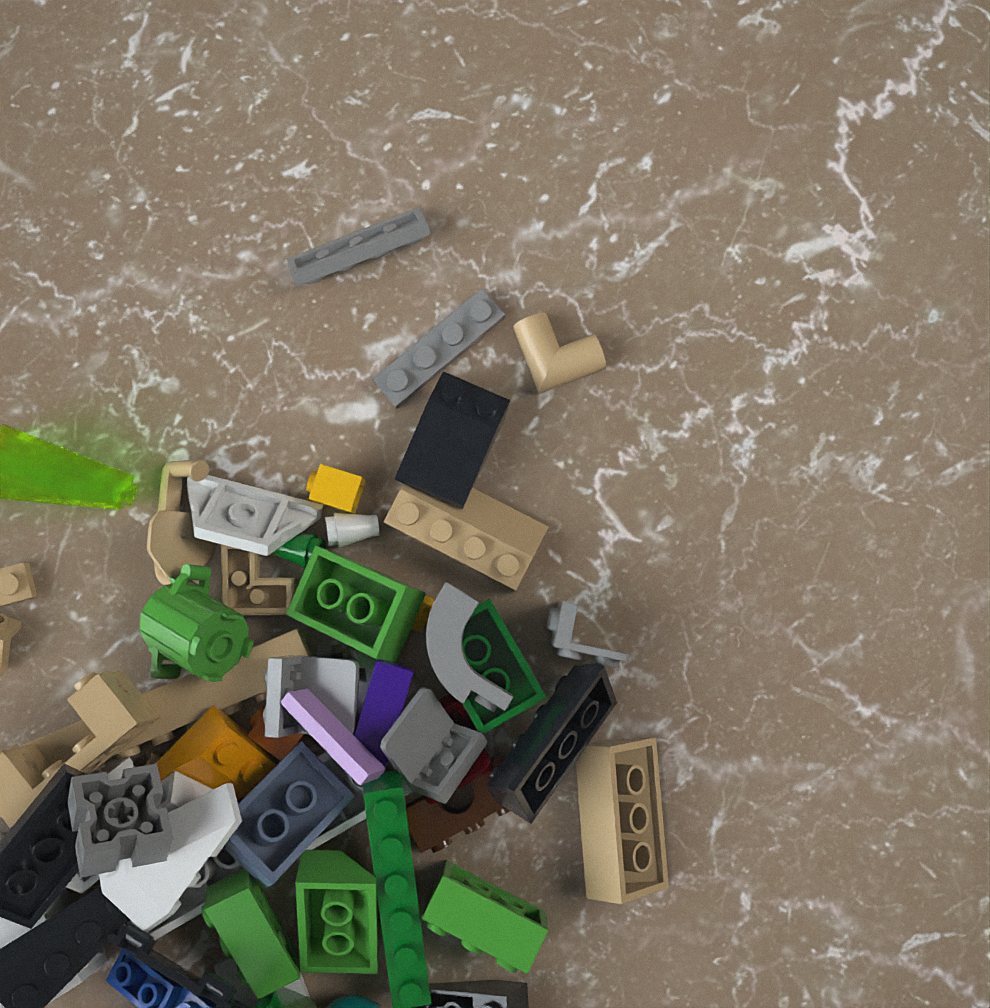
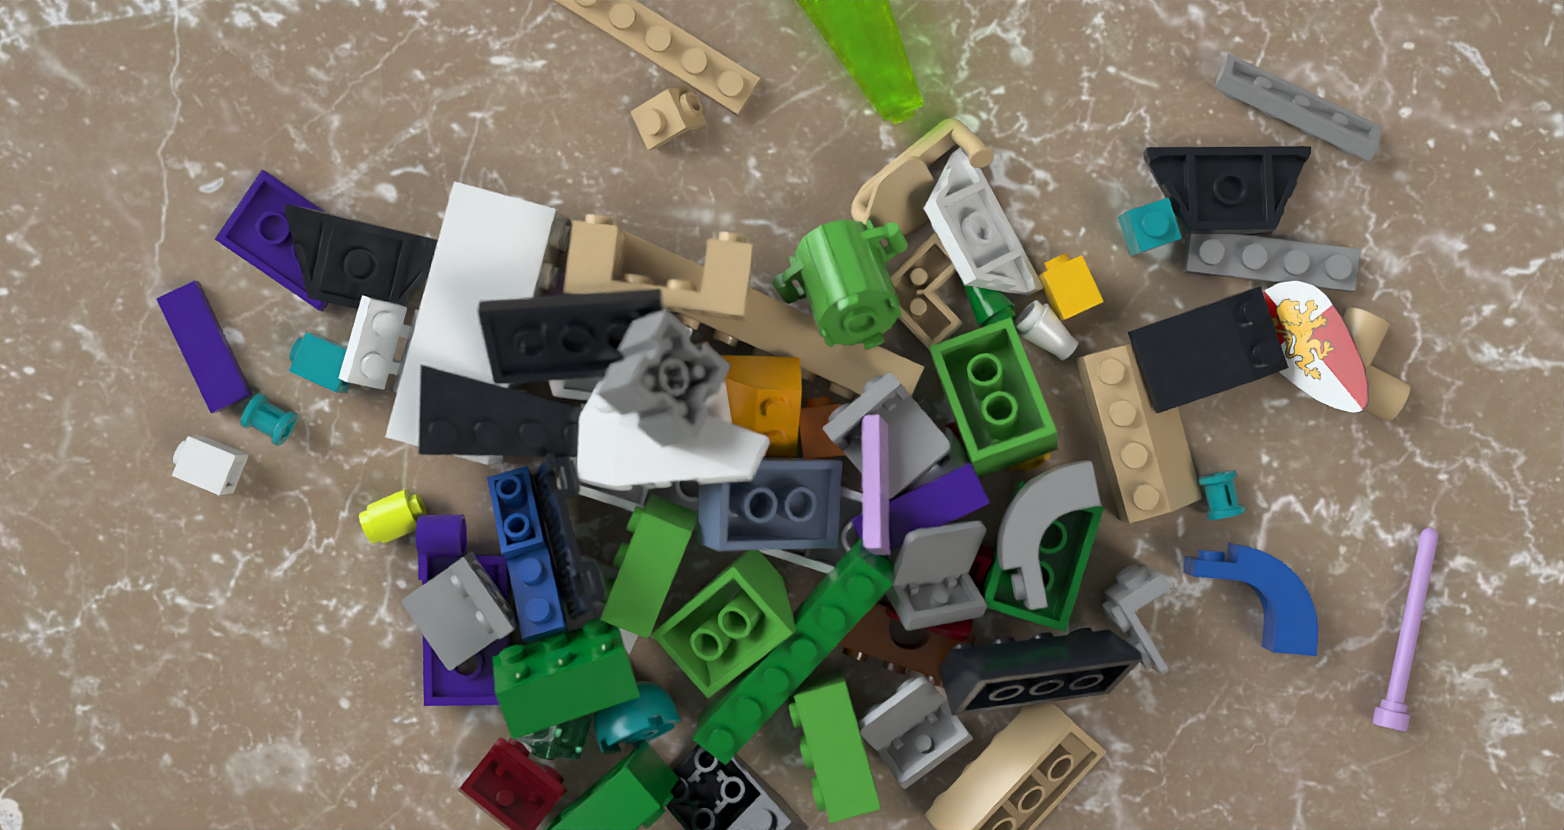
camera: 50 degrees right, 5 degrees up
none -> light grey bracket [857,676,973,789]
none -> teal brick [1118,197,1182,257]
none -> black wing [1143,146,1311,234]
none -> blue arch [1183,543,1318,656]
none -> teal bush [1198,470,1246,520]
none -> shield [1263,281,1369,413]
none -> lavender piece [1372,528,1439,732]

